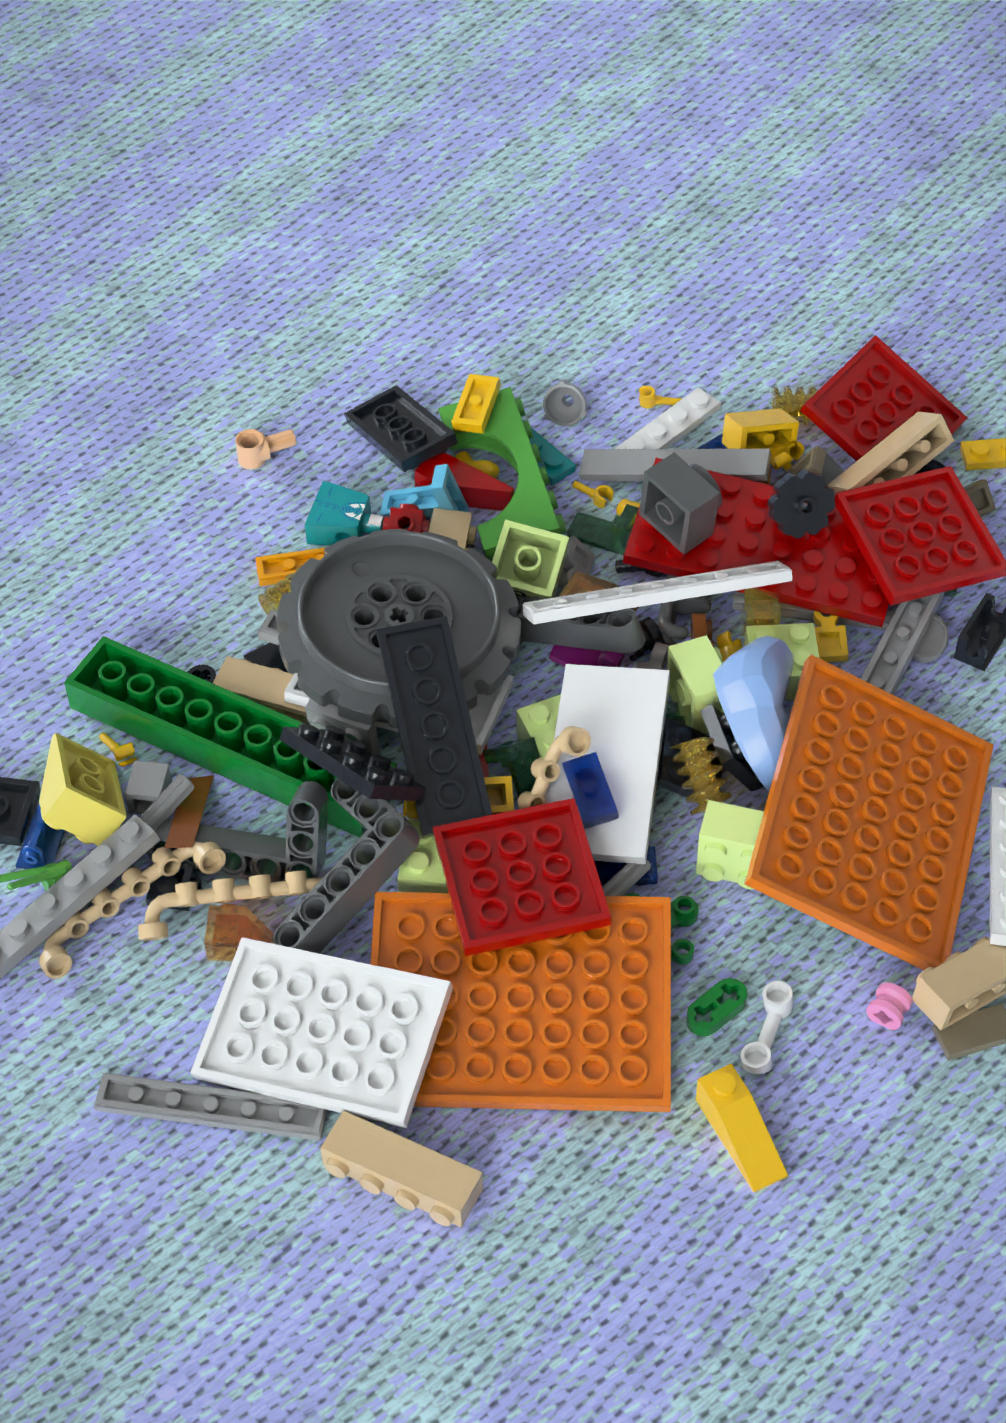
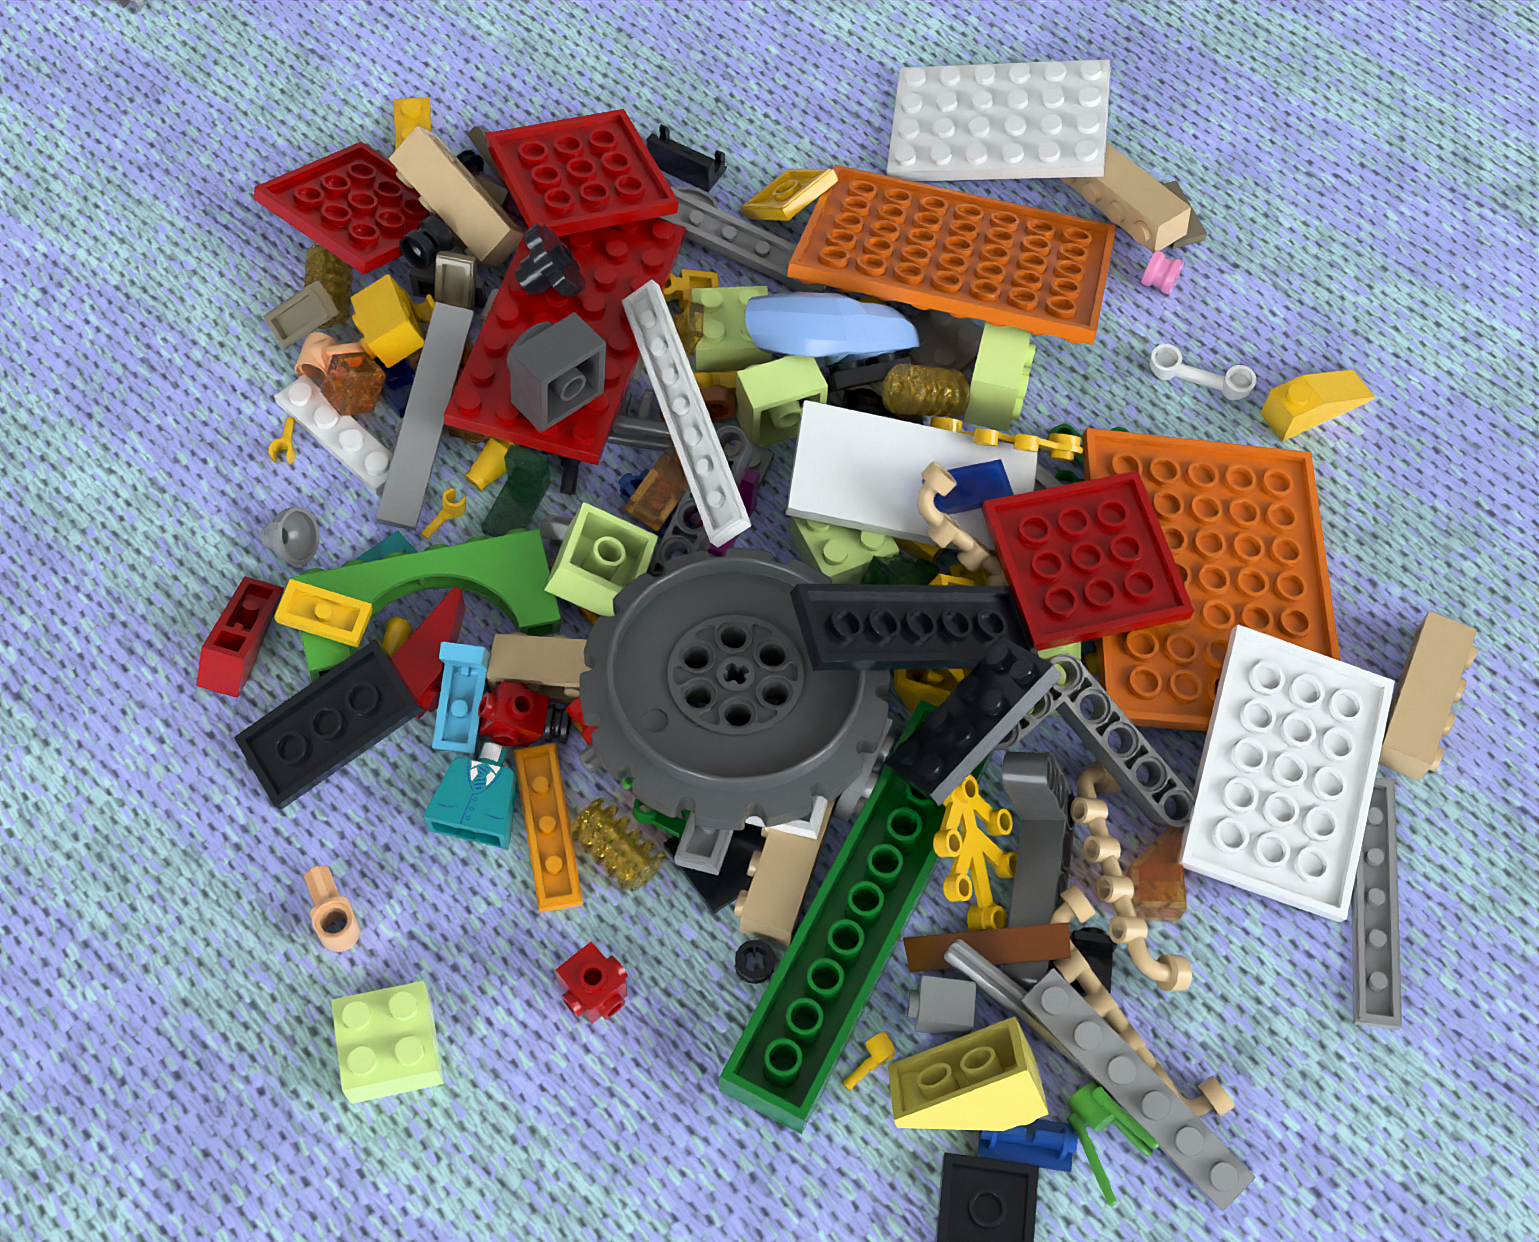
camera: 95 degrees left, 10 degrees up
green beam [686,978,747,1036] -> none
none -> red slope [196,576,284,698]
none -> dark tan tile [263,280,340,349]
none -> light nougat axle [294,332,368,383]
none -> clear orange brick [321,351,386,416]
none -> yellowish green brick [331,980,444,1104]
none -> black wheel [399,216,453,269]
none -> red brick [555,942,628,1024]
none -> yellow tile [740,169,838,221]
none -> yellow plant [930,417,1083,462]
none -> yellow plant [933,773,1017,931]

